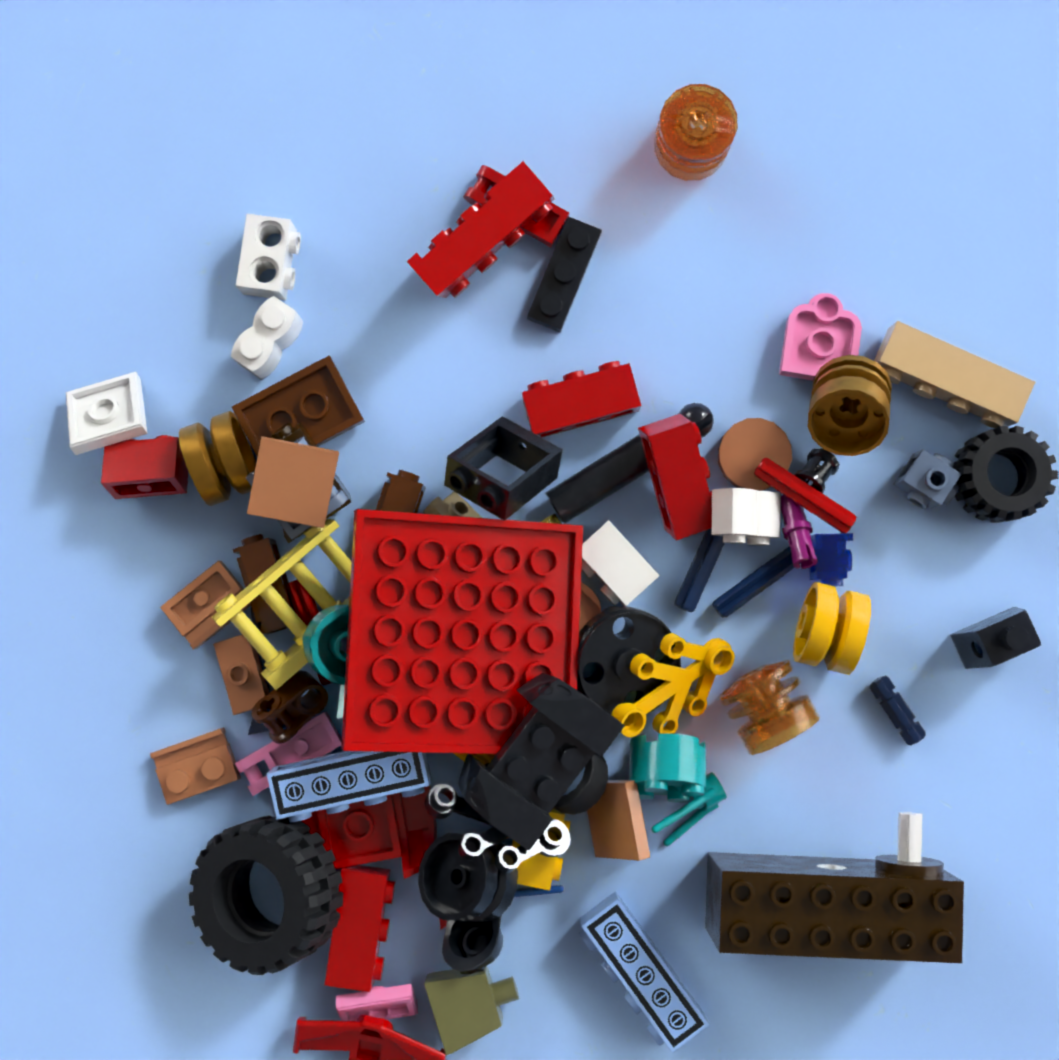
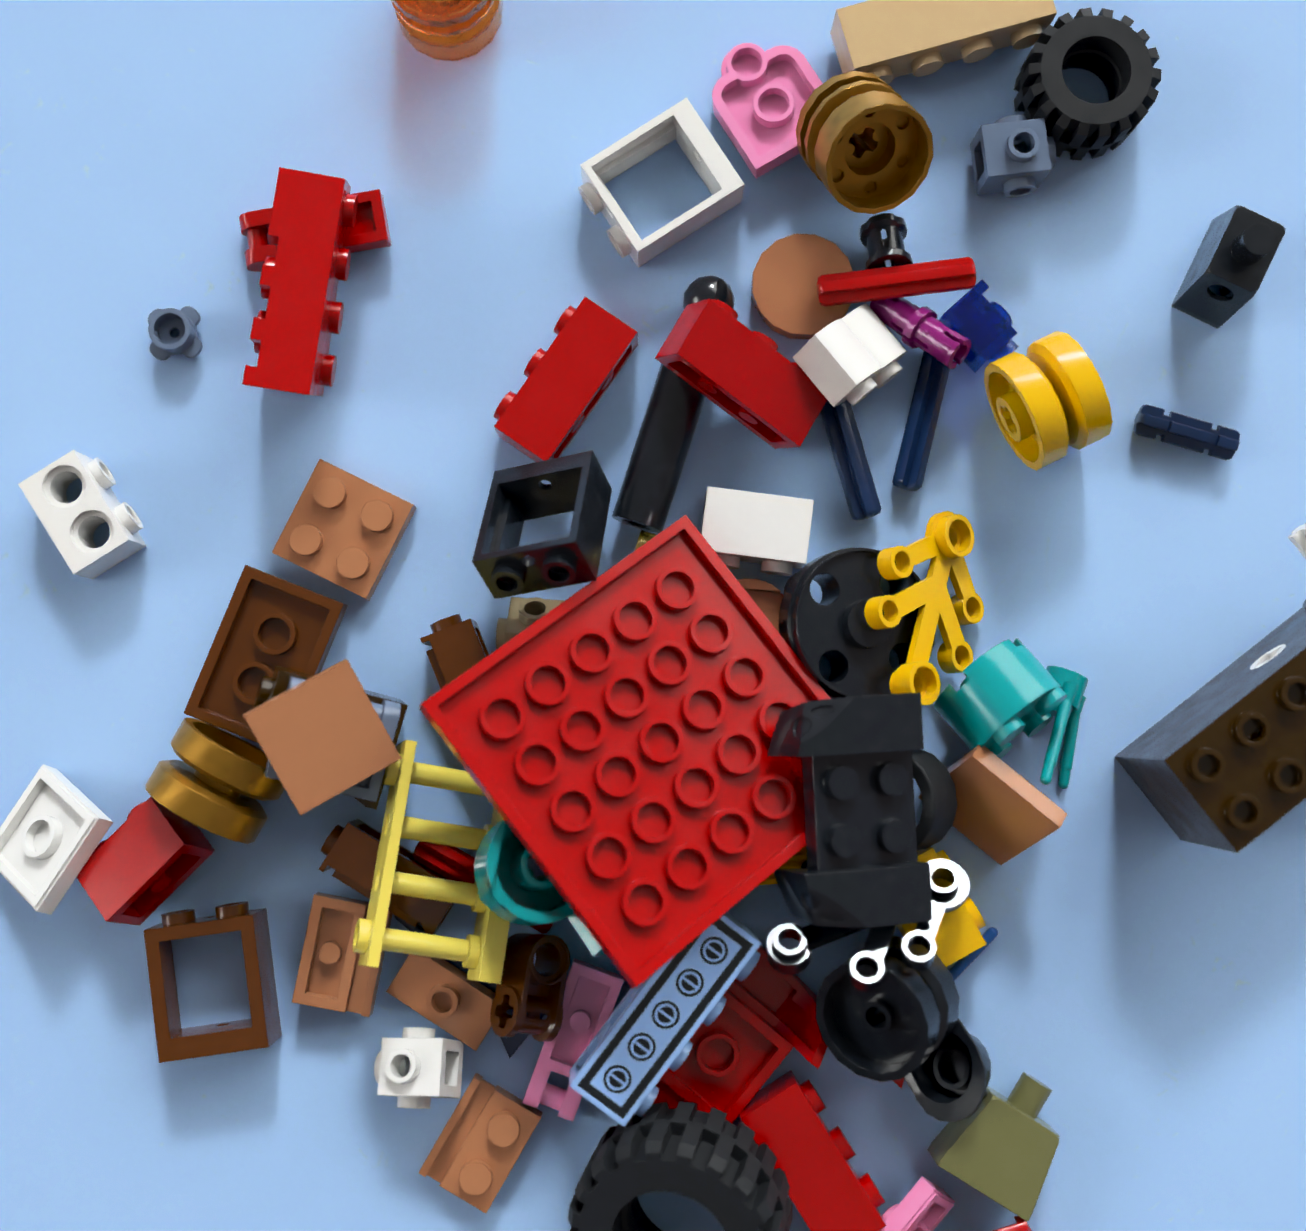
camera: 45 degrees left, 0 degrees up
white brick [231,296,303,380] -> none
black plate [527,216,602,333] -> none
light blue brick [579,891,709,1053] -> none
clear orange wheel [718,660,820,755] -> none
none -> reddish brown window [144,901,282,1063]
none -> sand blue plate [148,306,203,361]
none -> nougat plate [272,459,417,600]
none -> white brick [374,1027,464,1109]
none -> white window [578,97,745,268]

